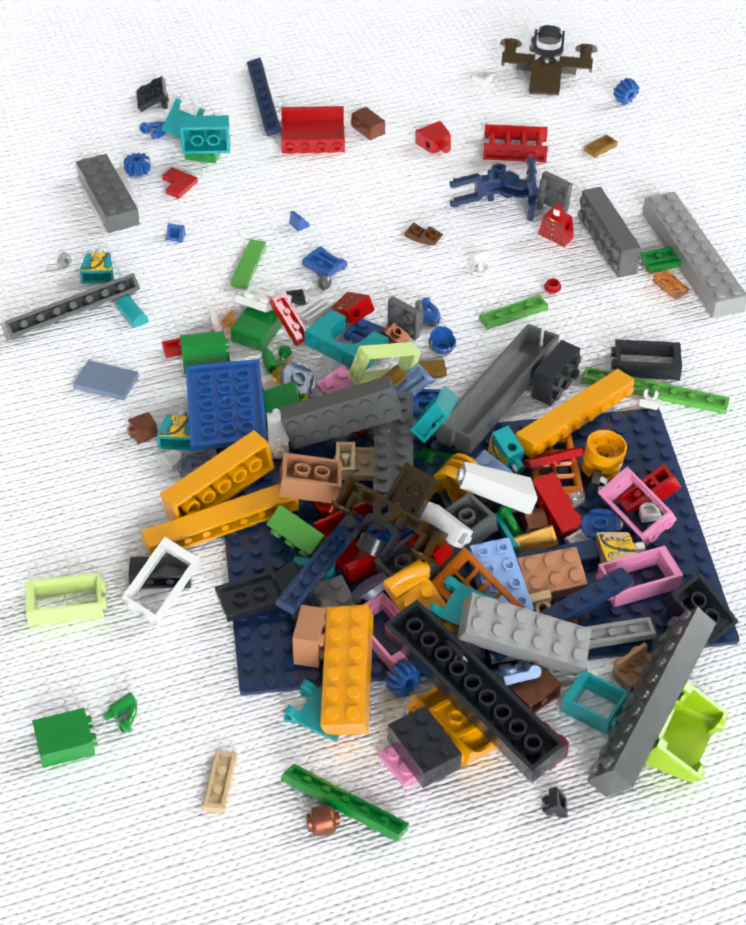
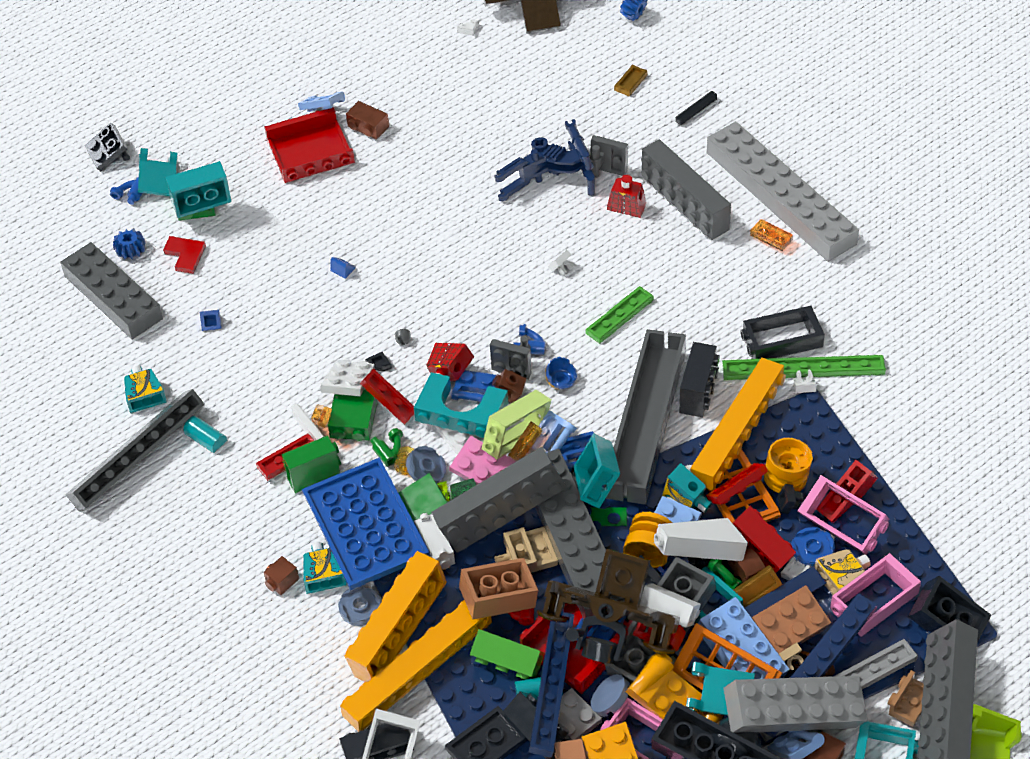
camera: 15 degrees left, 5 degrees up
light grey hinge [57,252,72,267] -> none
sand blue tile [73,360,139,401] -> none
white tile [159,450,182,471] -> none
bright green tile [230,239,267,289] -> none
dark blue plate [247,57,282,137] -> none
white tile [296,296,333,325] -> none
blue plate [302,246,348,277] -> none
reddish brown slope [404,222,443,246] -> none
pearl gold tile [408,359,447,377] -> none
red torso [415,121,451,154] -> none
red fence [483,124,548,163] -> none
red plate [544,278,561,294] -> none
clear plate [569,489,585,508] -> none
green plate [639,247,681,273] -> none
white tile [639,502,662,522] -> none
none -> light blue plate [298,91,345,112]
none -> black axle [675,91,717,125]

